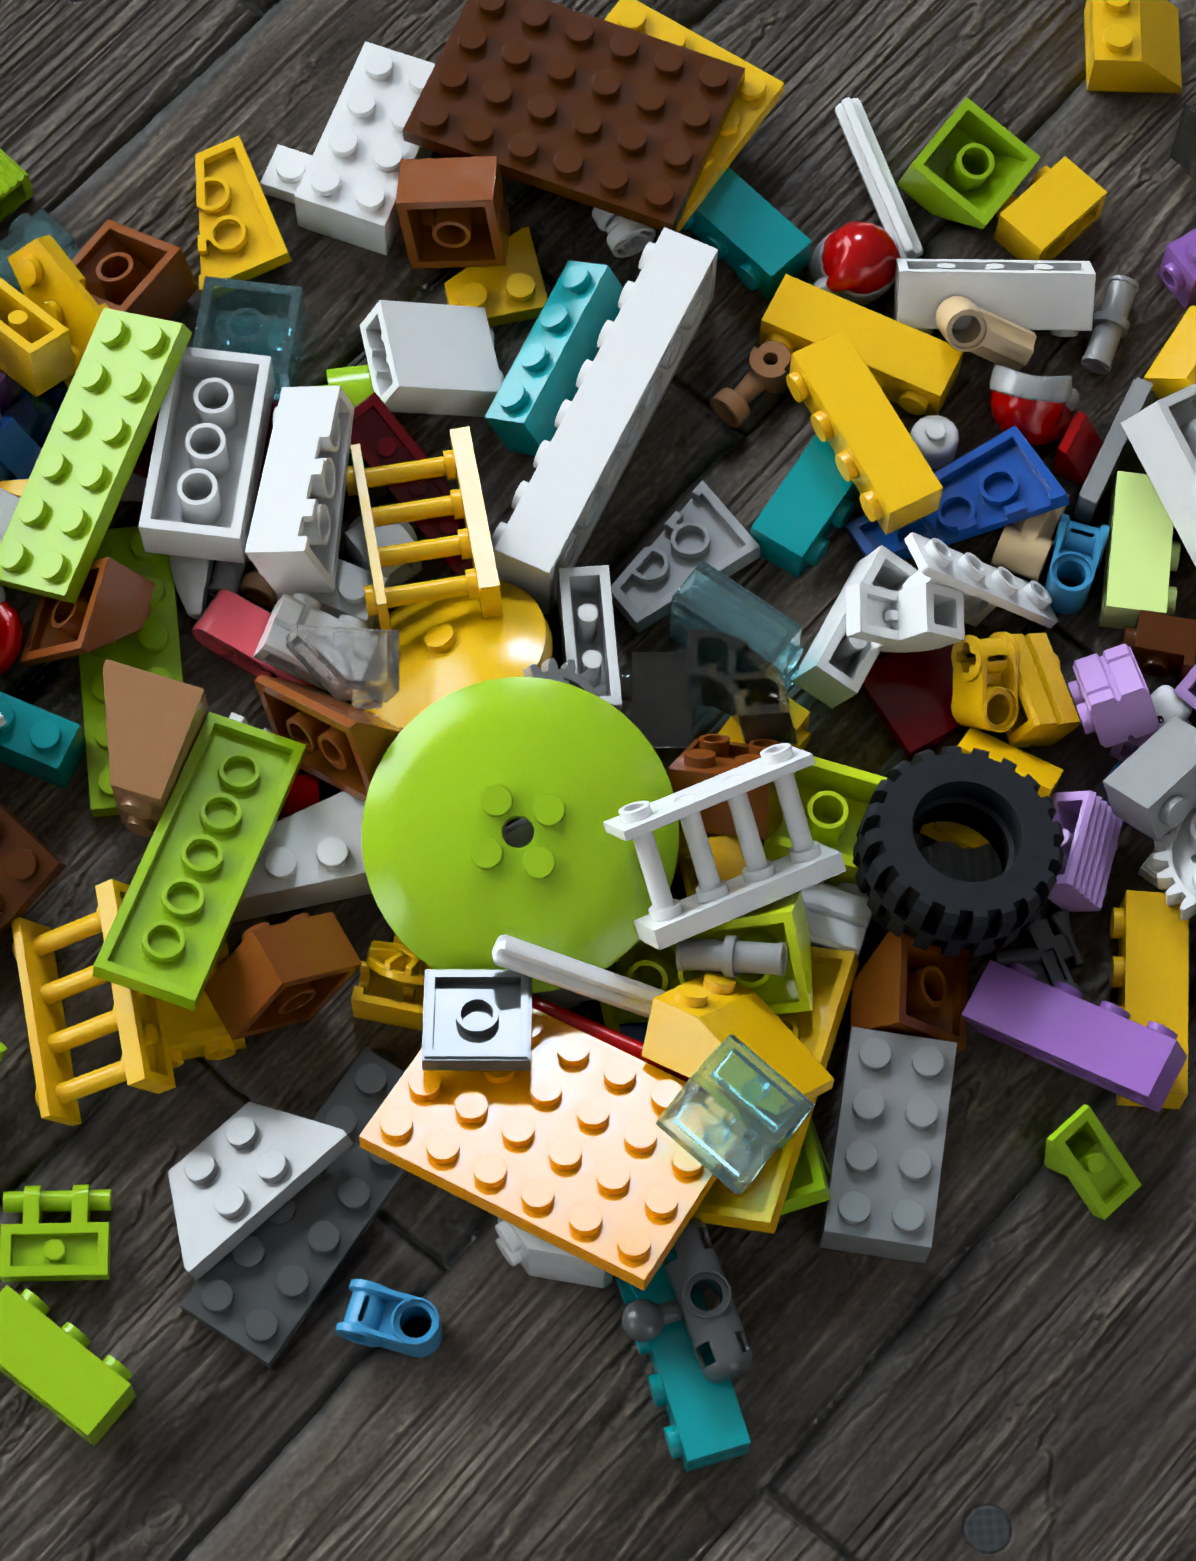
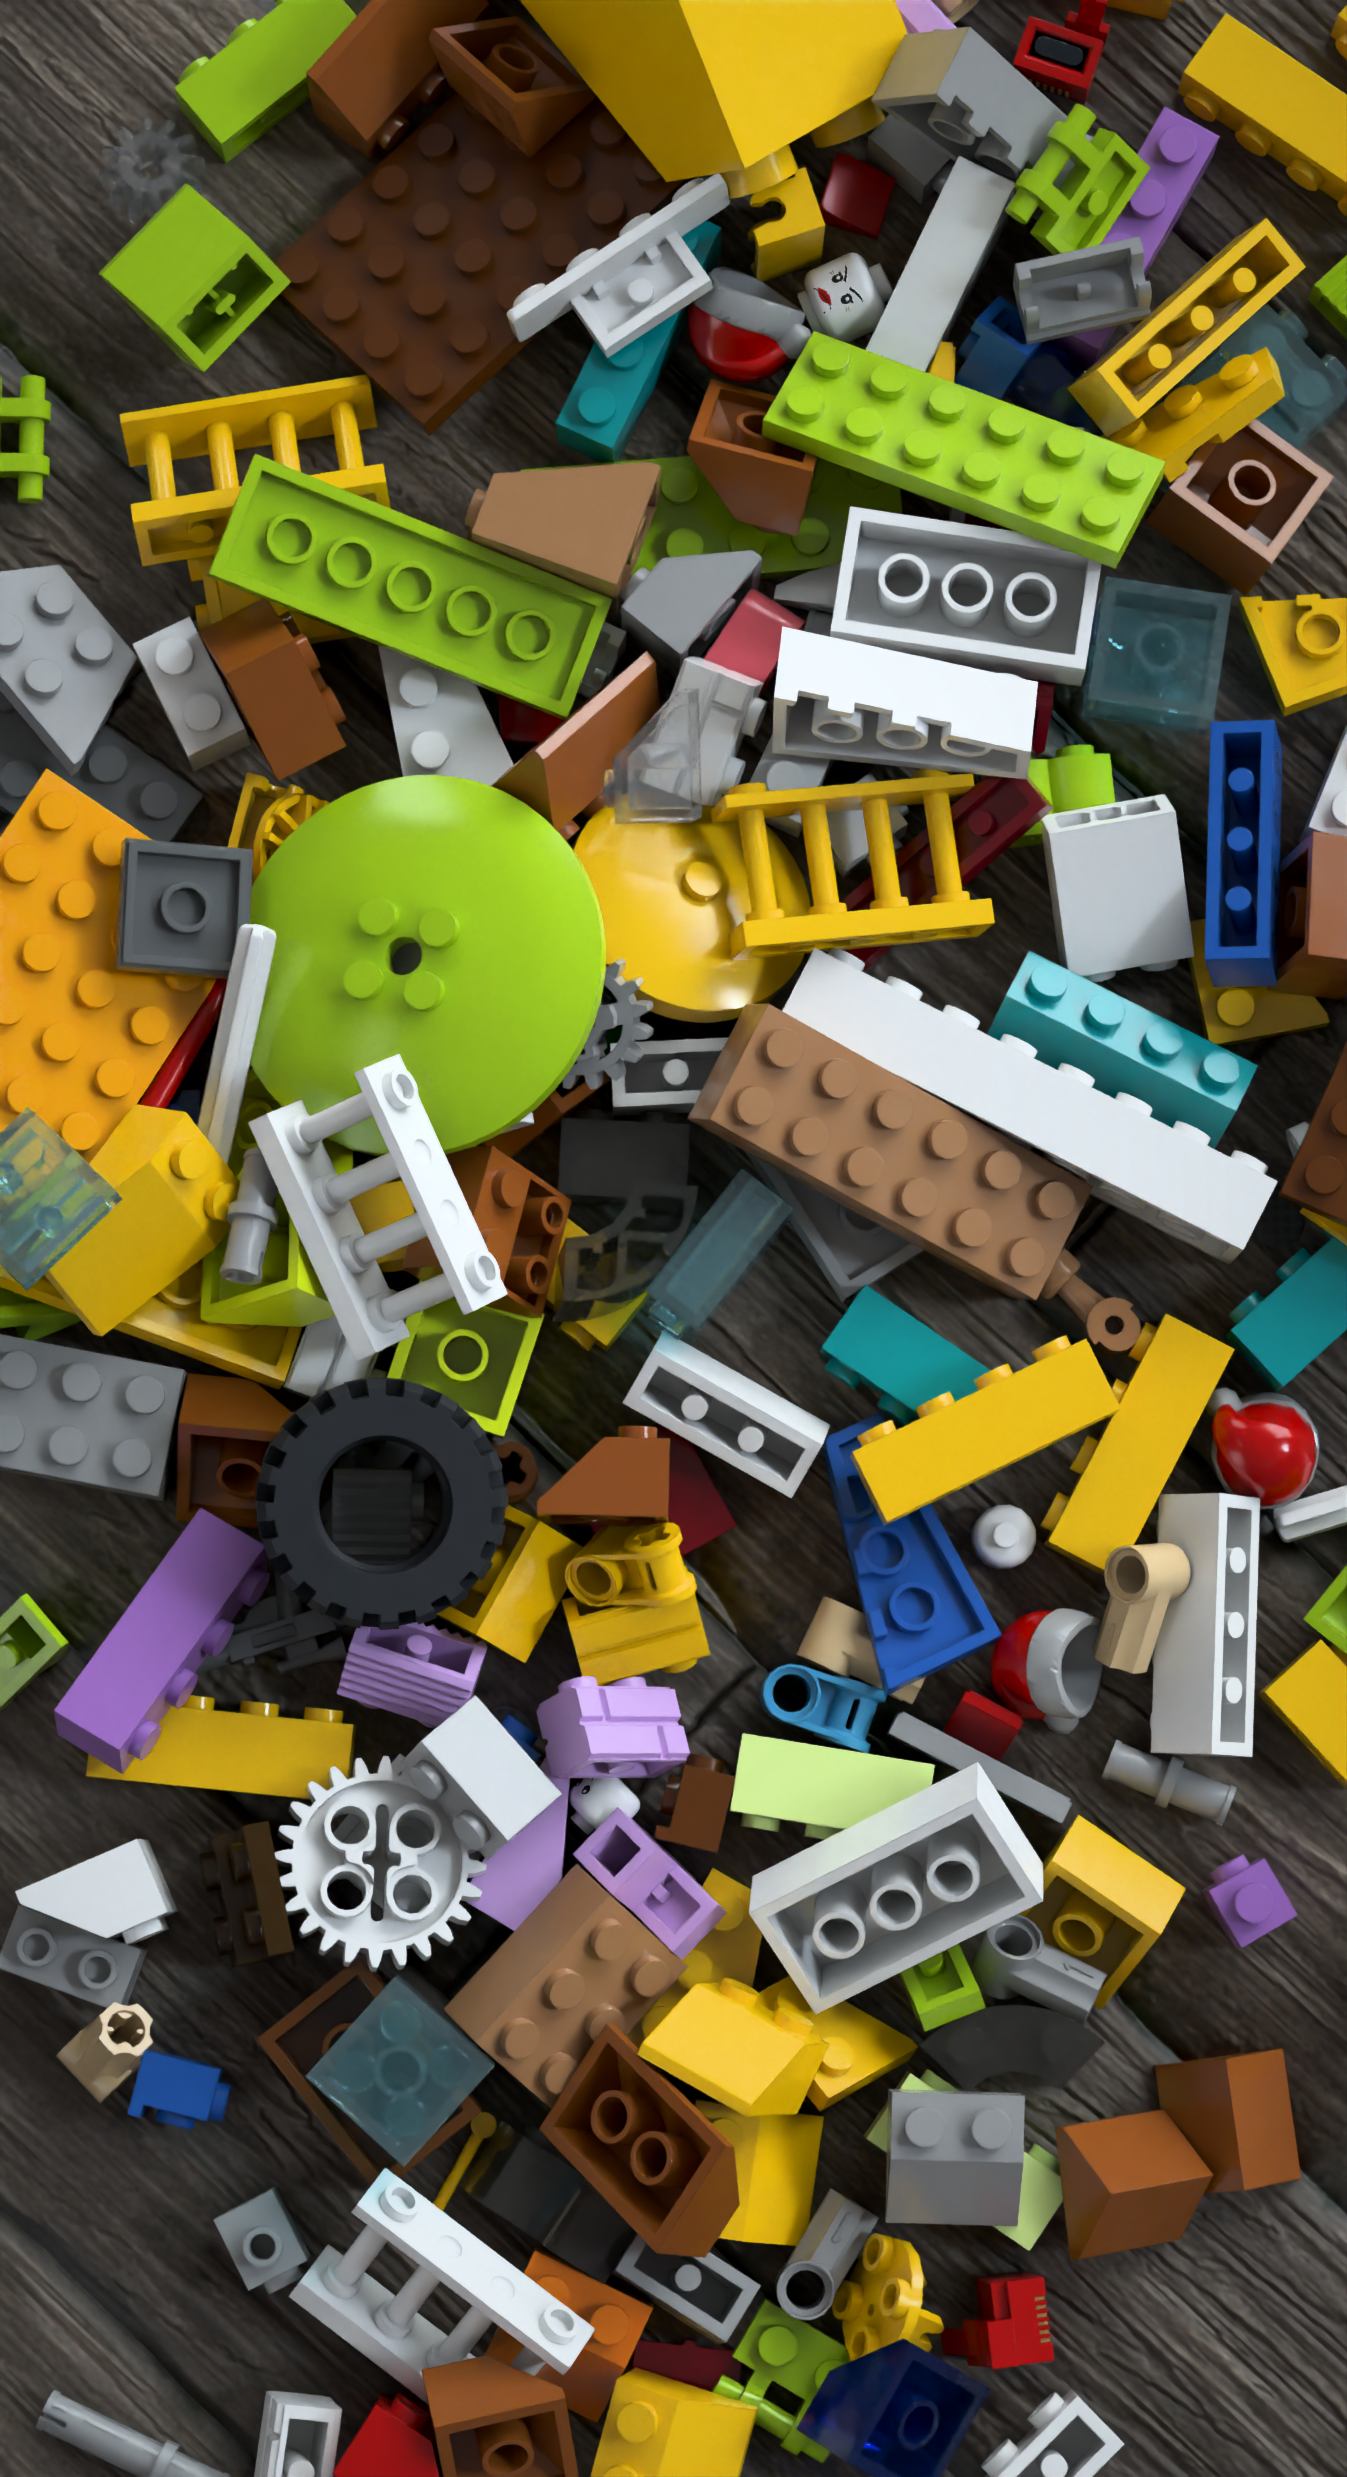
camera: 90 degrees right, 15 degrees up
white brick [846,582,965,653] -> none
white bracket [903,532,1058,628] -> none
none -> white brick [133,616,250,771]
none -> dark orange slope [537,1426,670,1526]
none -> light grey slope [620,550,762,680]
none -> medium nougat brick [687,1004,1093,1300]
none -> blue brick [1205,720,1283,987]

